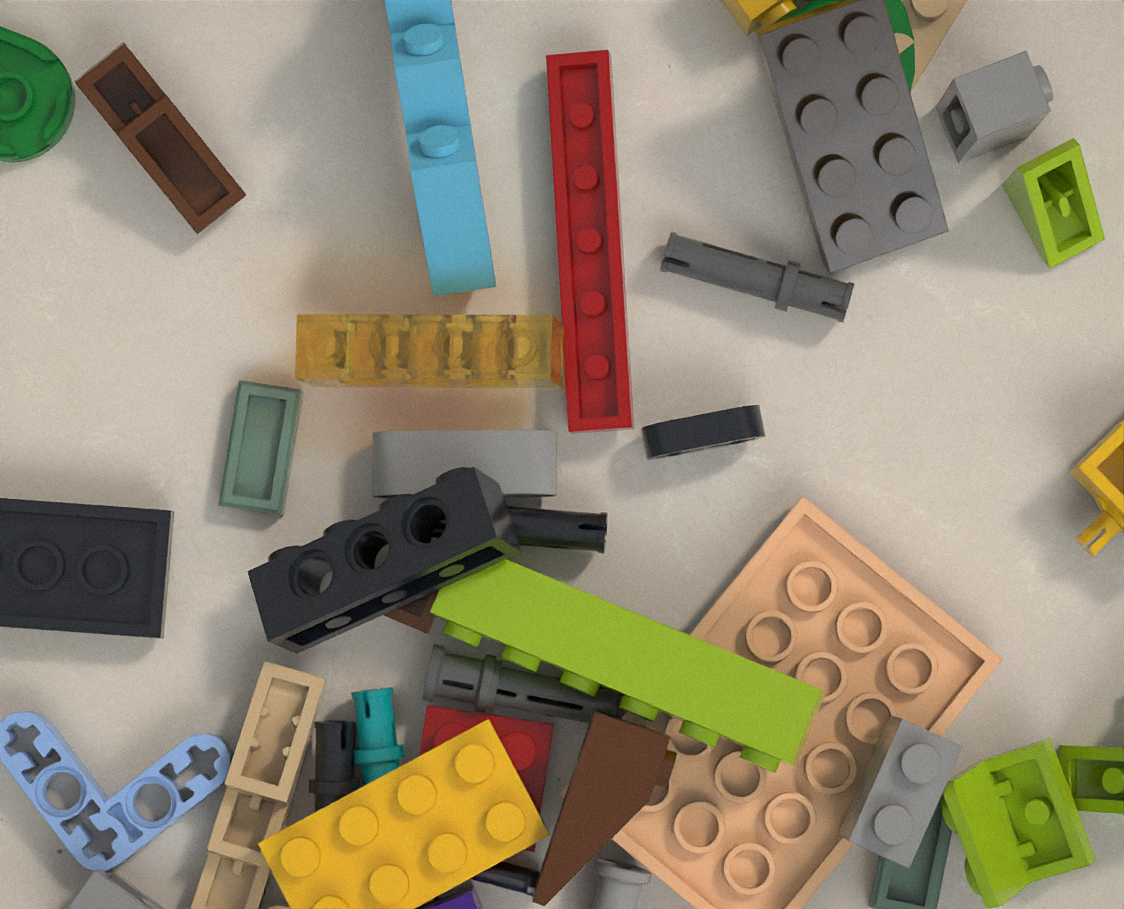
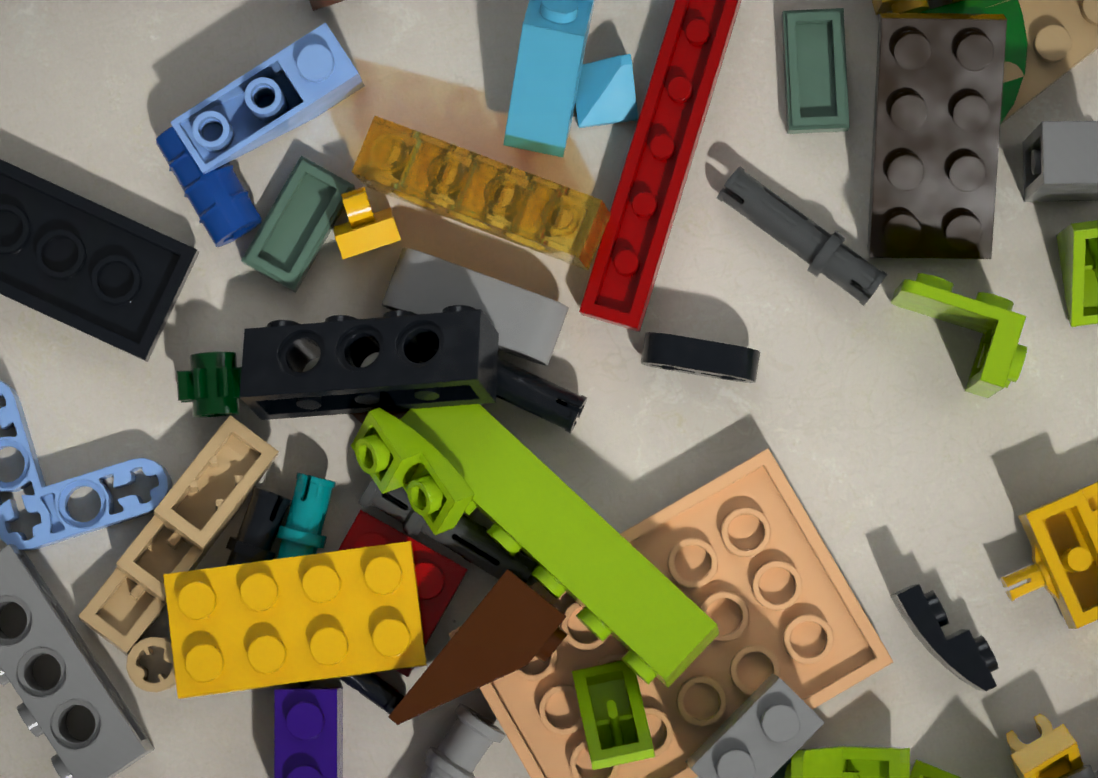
camera: 20 degrees right, 0 degrees up
none -> blue axle [156,126,262,247]
none -> light blue slope [170,22,365,174]
none -> dark green gear [176,352,242,418]
none -> yellow tile [333,187,401,259]
none -> lime slope [351,408,475,535]
none -> lime slope [572,660,655,770]
none -> medium azure slope [575,54,639,128]
none -> sand green tile [781,8,850,134]
none -> black slope [890,584,999,691]
none -> lime bracket [891,273,1027,398]

